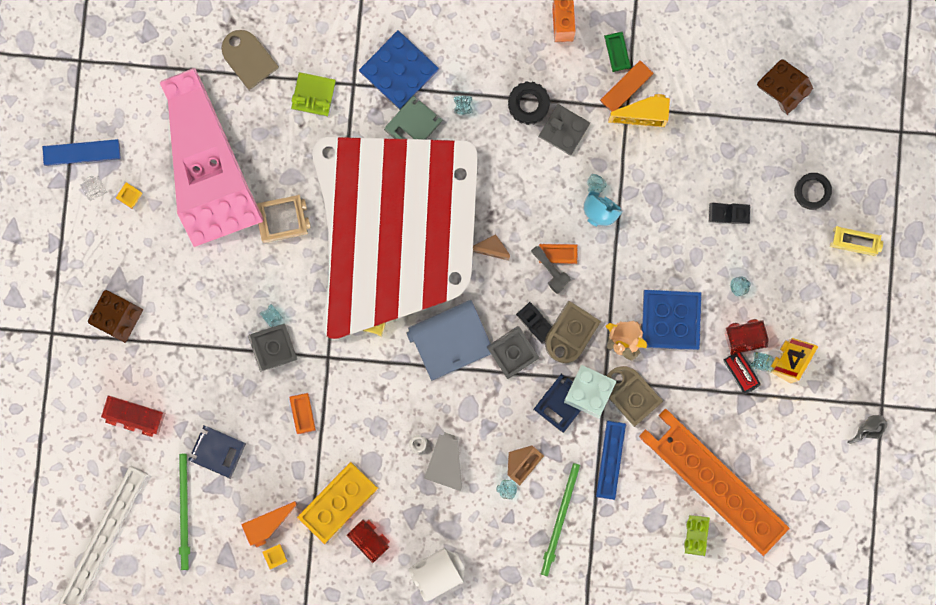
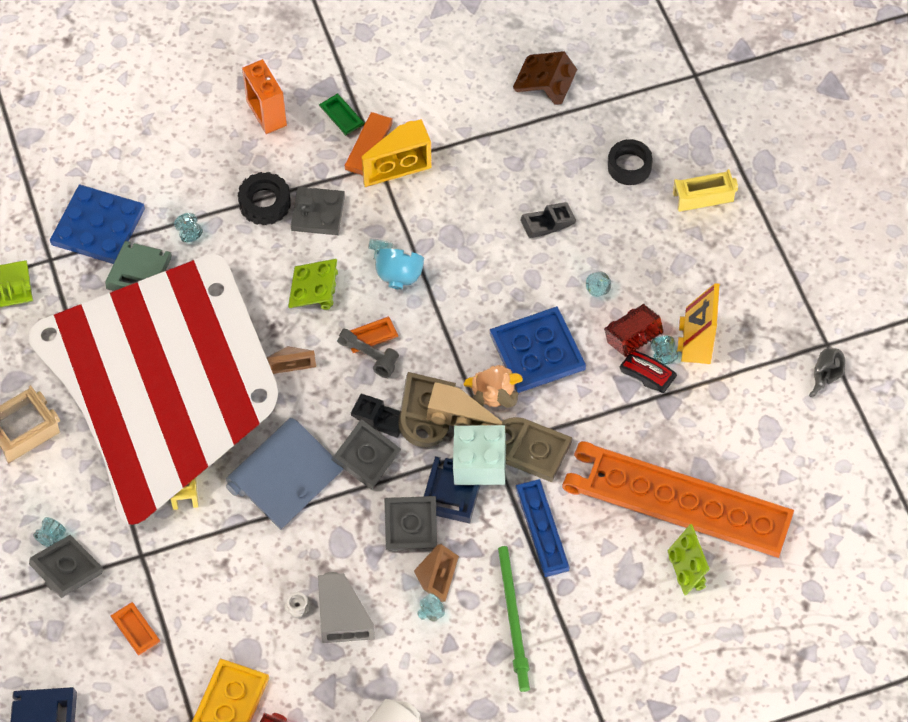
camera: 20 degrees left, 25 degrees down
none -> lime hinge [288,259,338,310]
none -> dark grey hinge [384,496,437,550]
none -> tan slope [426,382,502,426]

